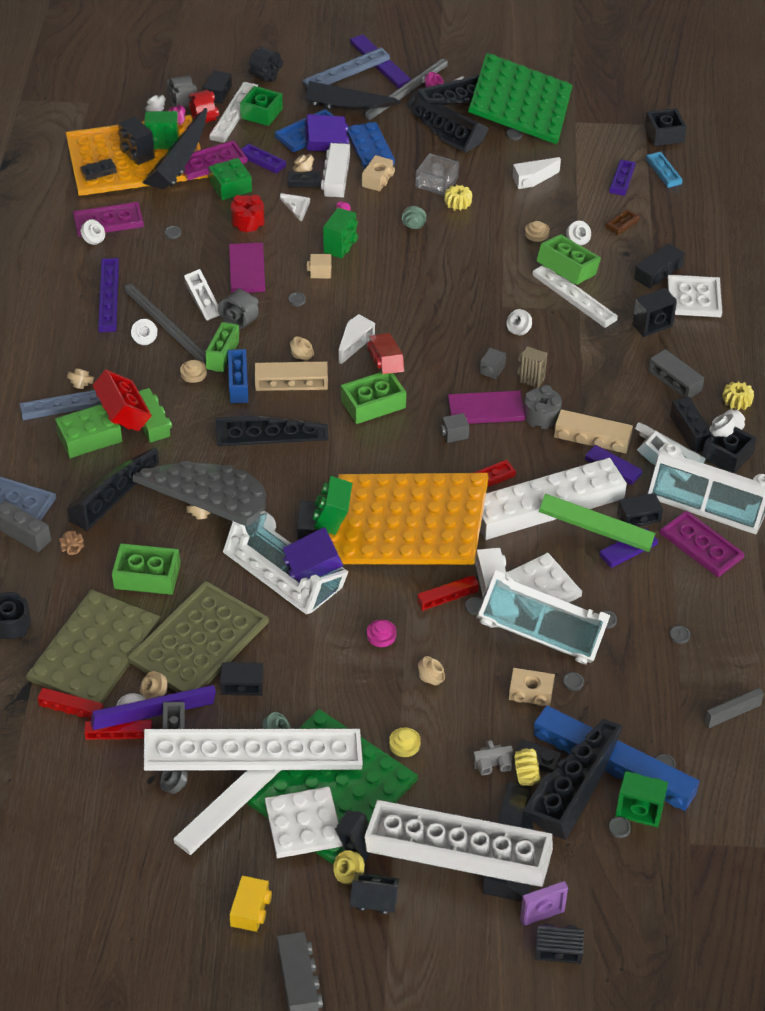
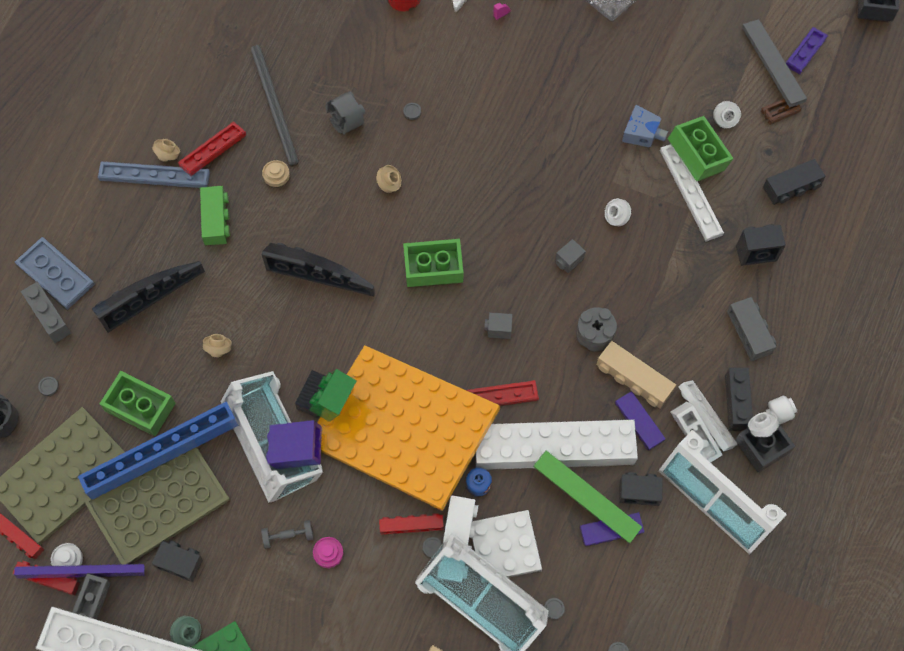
camera: 20 degrees right, 20 degrees up
bright green brick [55,404,122,458] -> none
medium nougat gear [59,531,84,555] -> none
red brick [92,369,152,432] -> none
dark purple tile [98,258,119,332] -> none
white plate [131,319,157,345] -> none
dark grey plate [133,461,266,527] -> none
tan plate [140,671,167,699] -> none
white slope [184,269,219,321] -> none
bright green brick [206,322,239,372] -> none
blue brick [228,349,249,403] -> none
magenta tile [229,243,265,293] -> none
tan brick [255,362,328,391] -> none
tan brick [307,254,331,278] -> none
green brick [323,208,358,259] -> none
white slope [339,314,375,364] -> none
red brick [367,333,404,374] -> none
sand green plate [402,206,426,229] -> none
tan plate [418,656,445,686] -> none
light yellow gear [444,184,472,211] -> none
magenta tile [448,391,525,424] -> none
white slope [513,157,561,189] -> none
dark tan brick [517,346,548,388] -> none
tan plate [525,221,550,242] -> none
dark azure tile [646,152,683,188] -> none
magenta tile [660,510,745,577] -> none
white plate [667,275,722,317] -> none
light yellow gear [722,381,754,411] -> none
none -> dark grey piece [38,376,59,396]
none -> blue brick [78,401,239,500]
none -> red tile [178,121,246,176]
none -> dark grey wheel [261,520,314,549]
none -> blue head [466,468,492,496]
none -> sand blue torso [622,105,668,147]
none -> dark grey tile [742,19,807,107]

